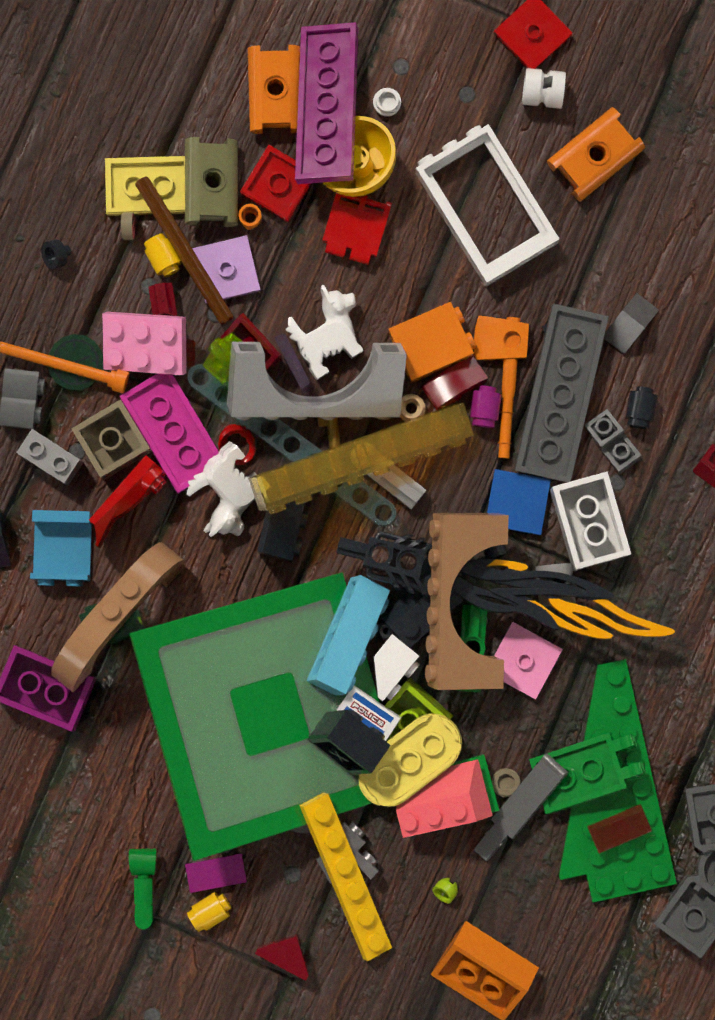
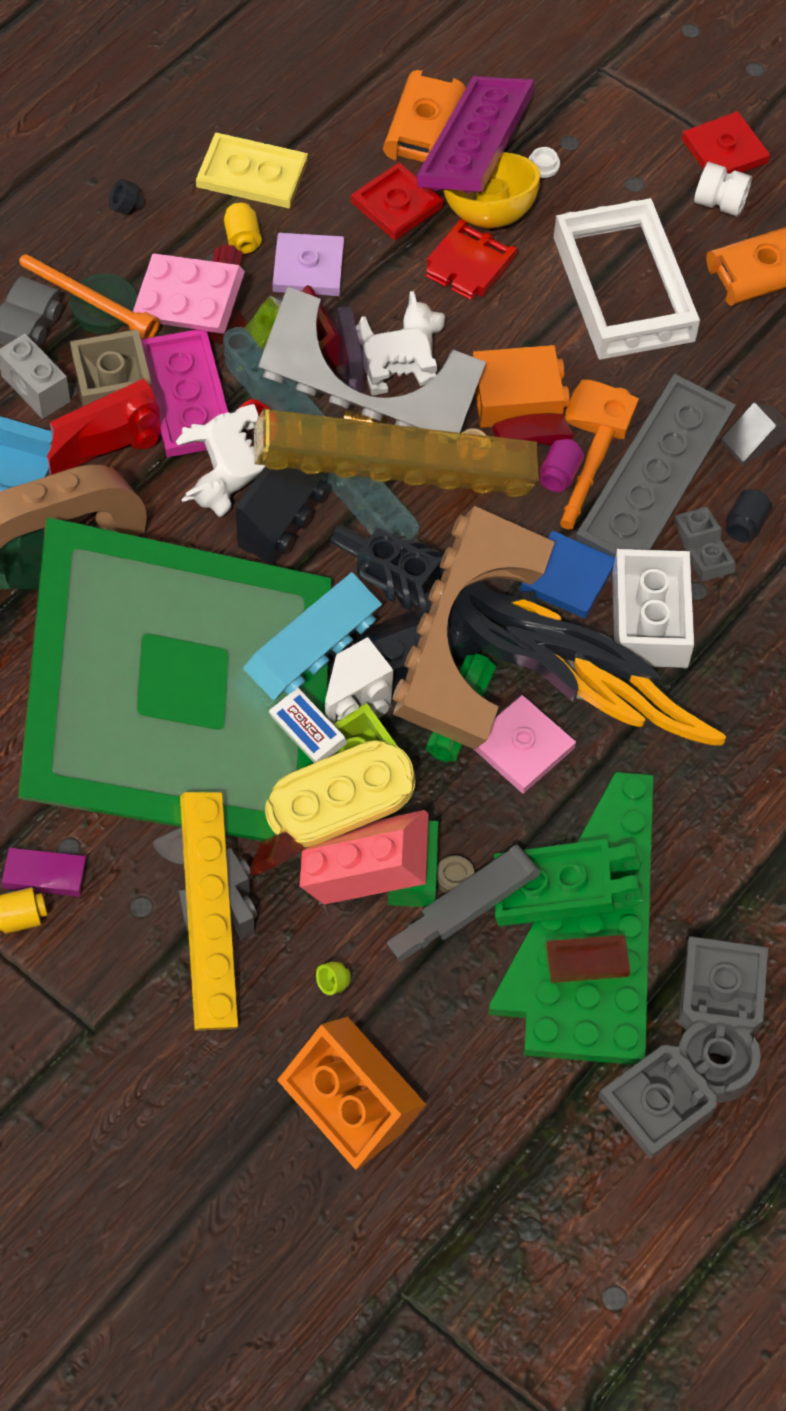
camera: 15 degrees right, 25 degrees down
dark tan tile [121,212,135,240] -> none
reddish brown axle [135,176,233,325] -> none
olive piece [185,137,238,227] -> none
orange hose [239,204,262,230] -> none
dark red slope [255,934,309,981] -> none
black brick [307,709,391,775] -> none
light grey piece [349,442,426,510] -> none
none -> clear red slope [249,831,304,876]

